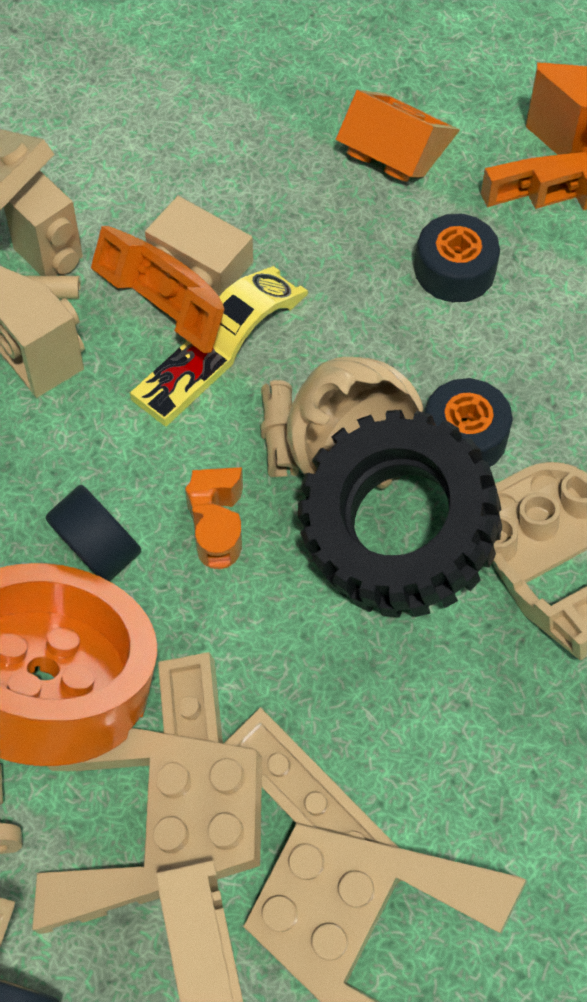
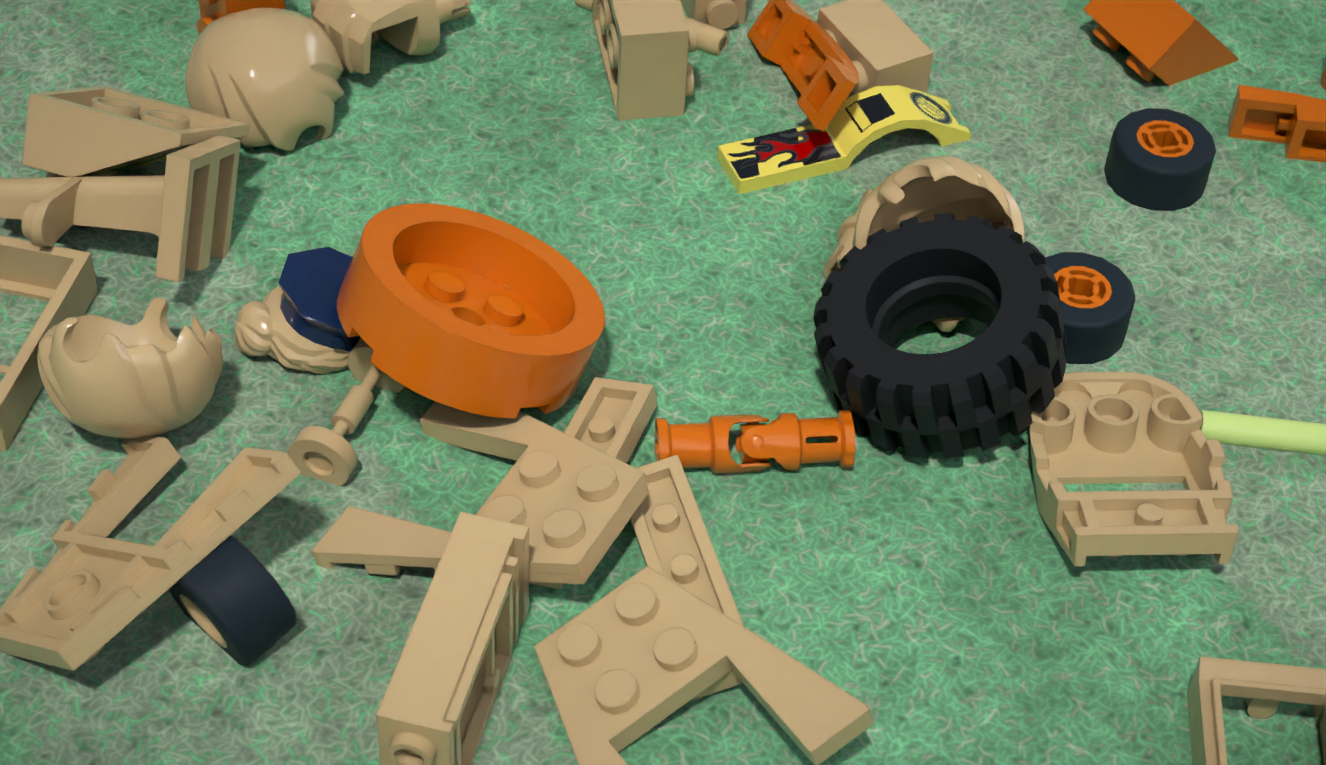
camera: 25 degrees right, 15 degrees down
black wheel [45,485,141,581] -> none
orange leg [185,467,243,569] -> none
none -> orange piece [654,410,855,474]

